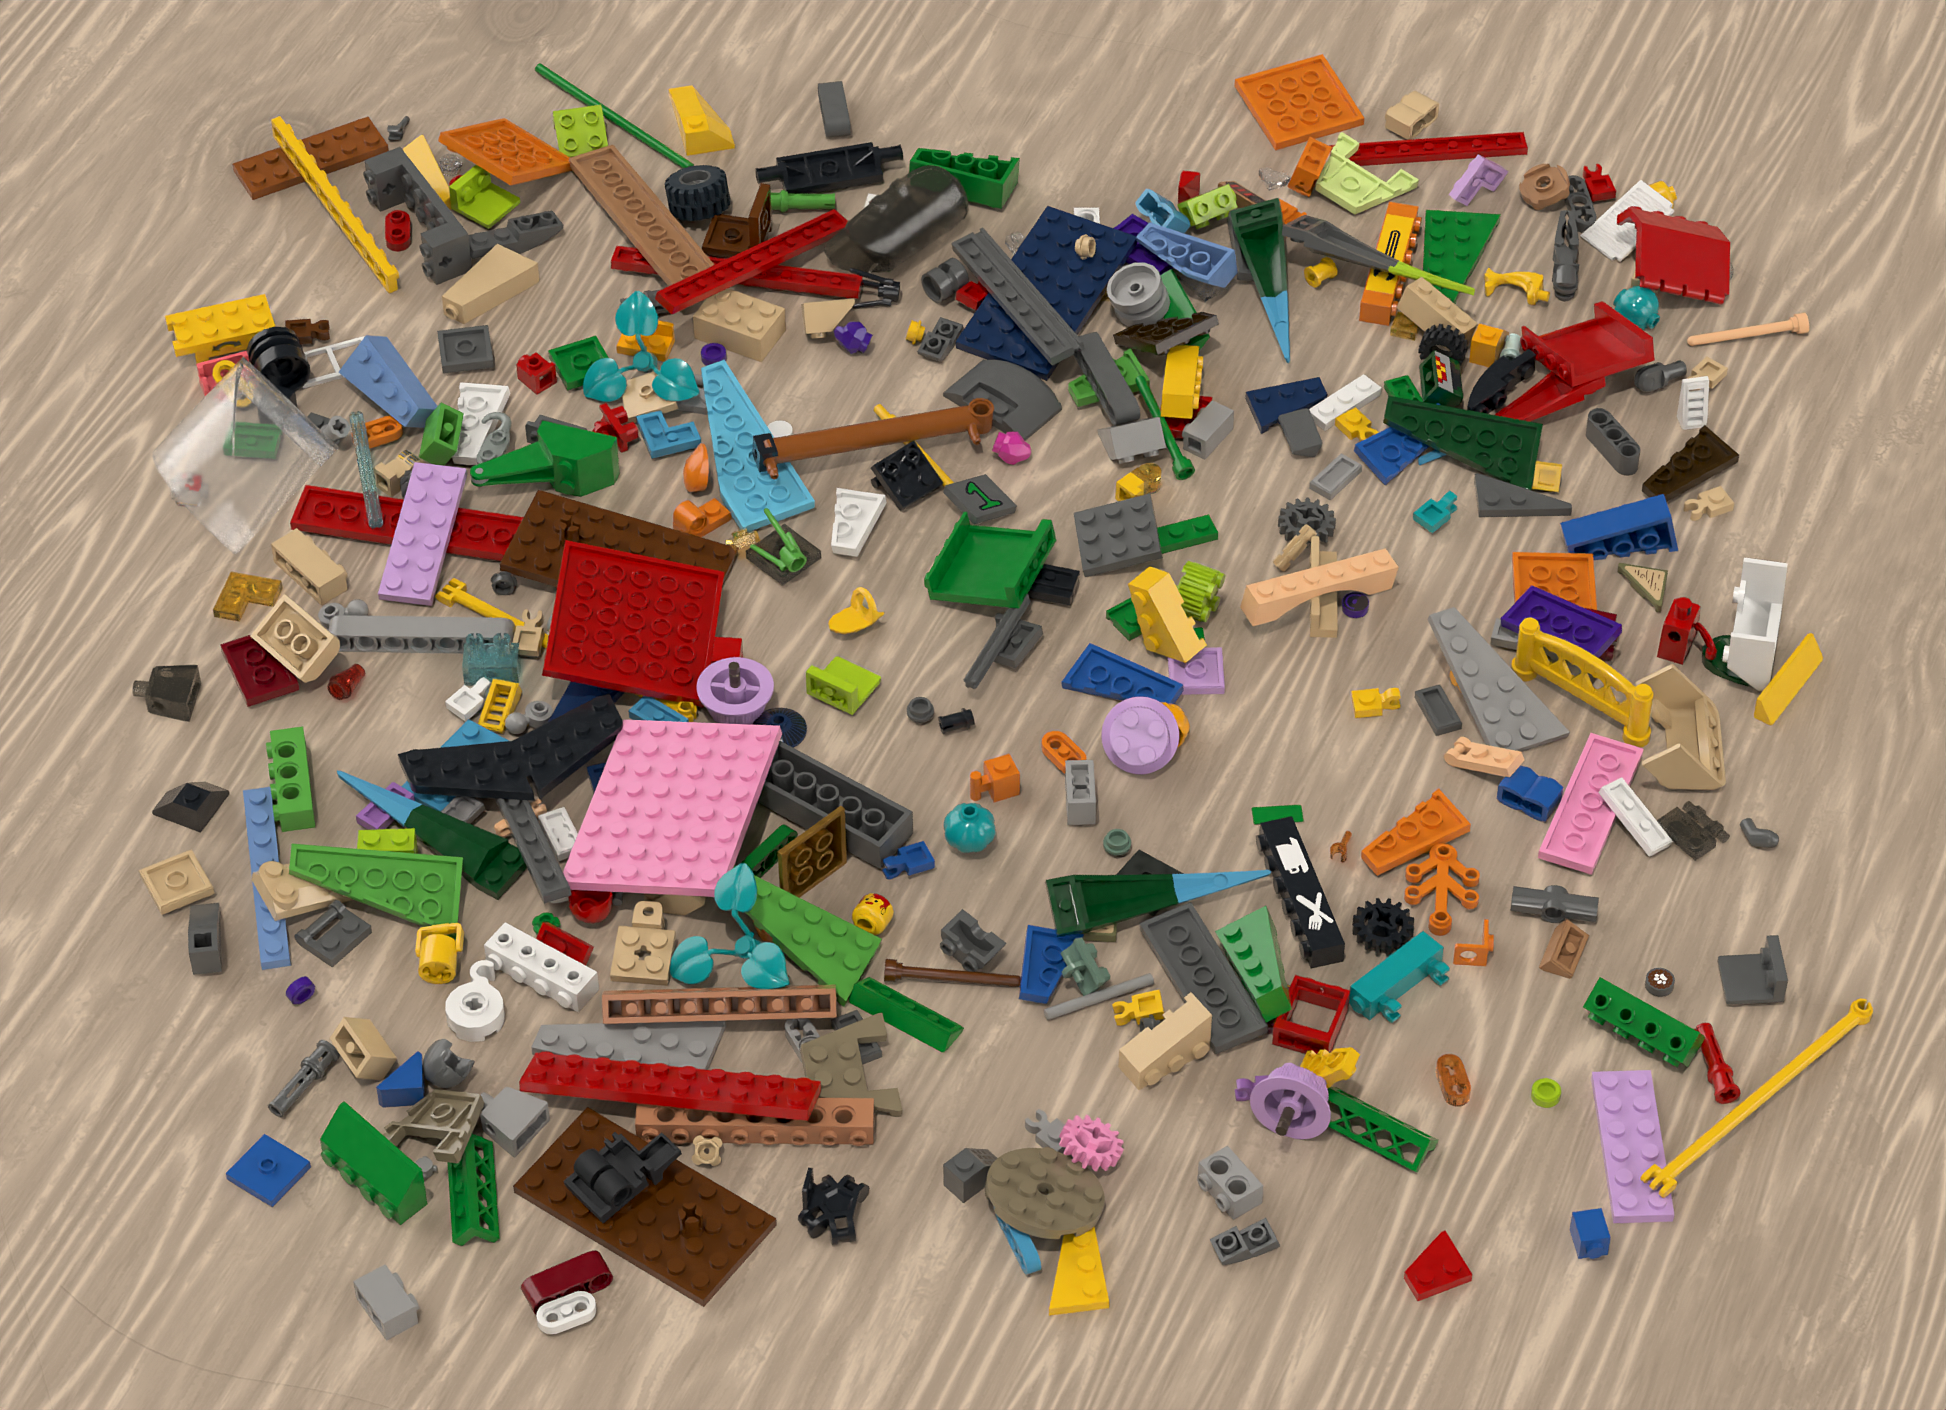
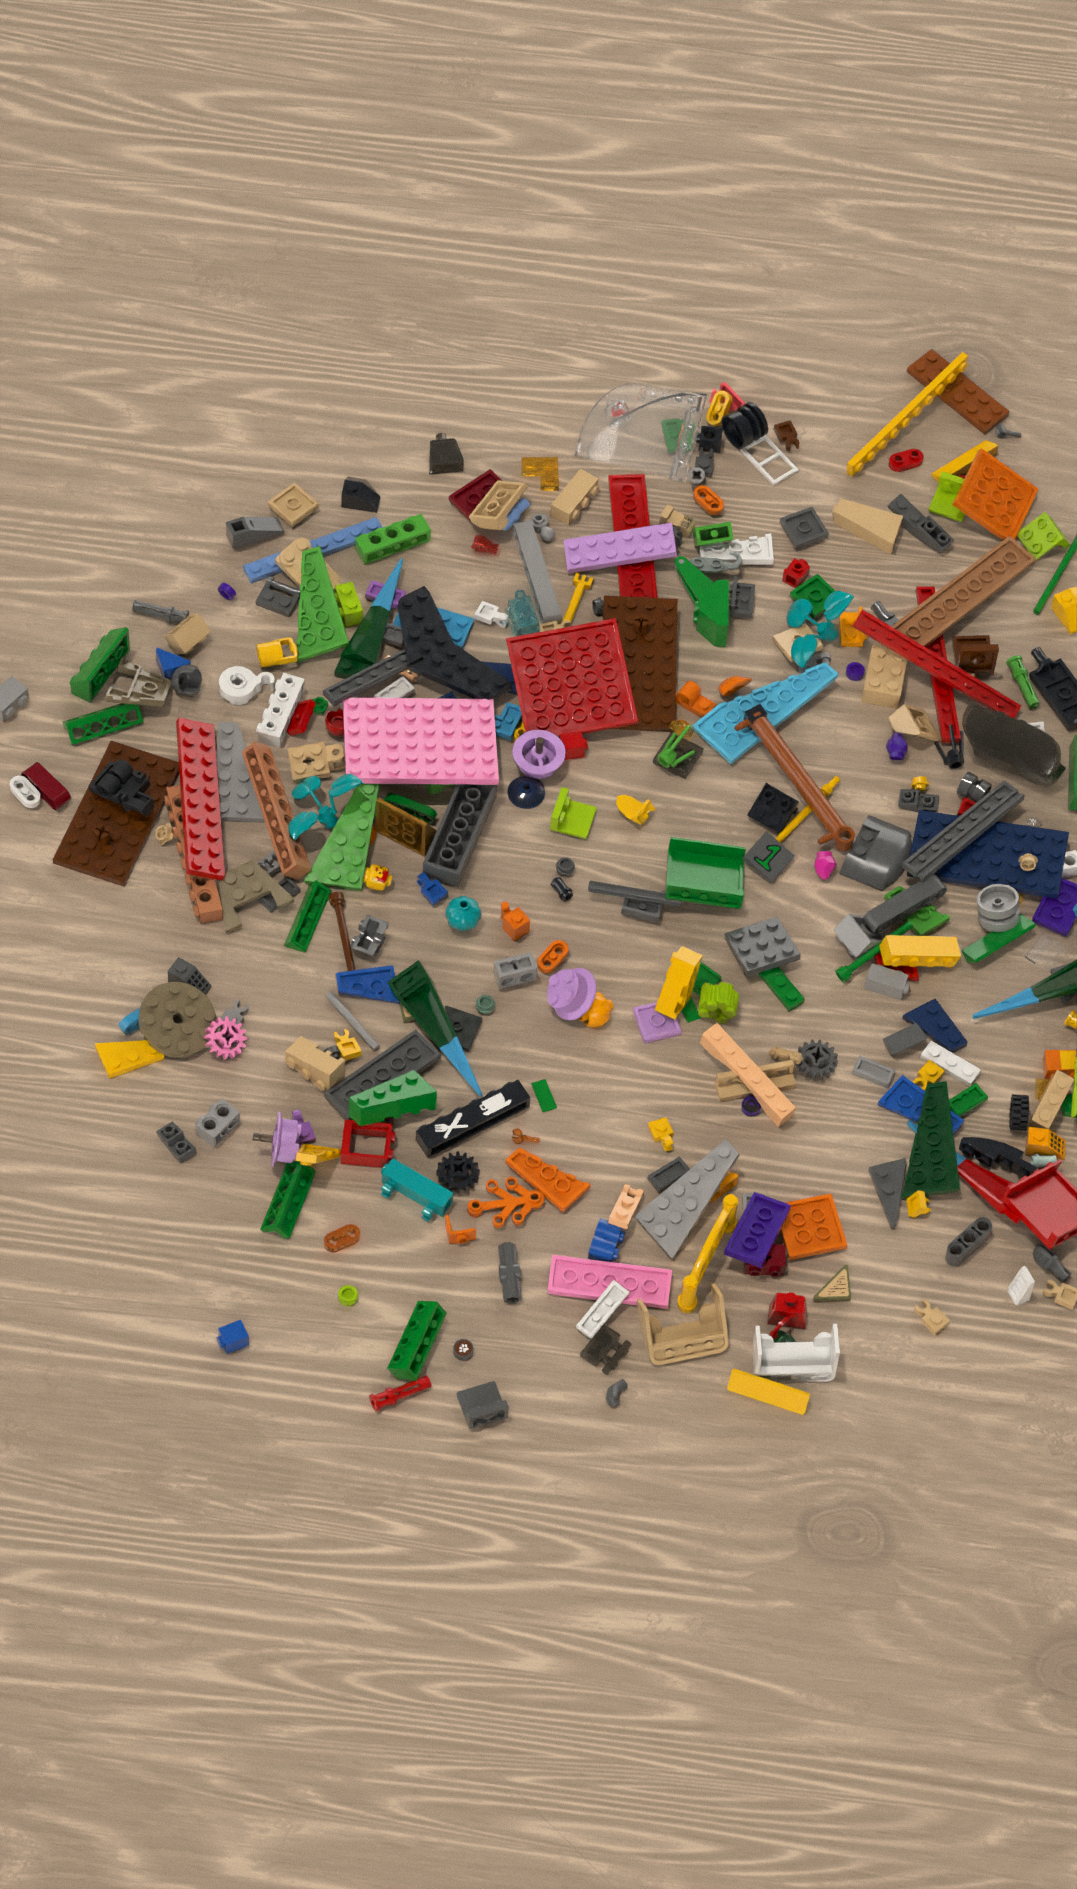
camera: 70 degrees right, 10 degrees up
yellow piece [165,294,275,364] -> none
blue plate [226,1134,311,1207] -> none
medium blue wedge [339,335,437,428] -> none
clear light blue axle [349,411,383,529] -> none
dark grey plate [363,147,472,285] -> none
yellow slope [478,679,522,734] -> none
light grey torso [480,1087,550,1158] -> none
light grey plate [505,701,553,734] -> none
red hips [592,403,639,453] -> none
dark azure plate [636,410,701,459] -> none
black wheel [665,165,731,221] -> none
white tile [767,421,793,438] -> none
black piece [798,1167,870,1245] -> none
white wing [831,488,887,557] -> none
black plate [1027,564,1080,605] -> none
sand green hips [1060,937,1111,996] -> none
blue wing [1061,643,1184,704] -> none
dark brown plate [1113,312,1219,356] -> none
leg [1115,463,1162,501] -> none
medium blue wedge [1136,222,1238,288] -> none
red wing [1404,1230,1473,1301] -> none
teal plate [1413,491,1457,533] -> none
dark green brick [1419,350,1464,408] -> none
medium nougat slope [1539,919,1589,979] -> none
blue wedge [1560,494,1678,561] -> none
lavender plate [1591,1070,1674,1223] -> none
yellow hinge [1640,998,1873,1198] -> none
dark brown wing [1642,425,1739,502] -> none

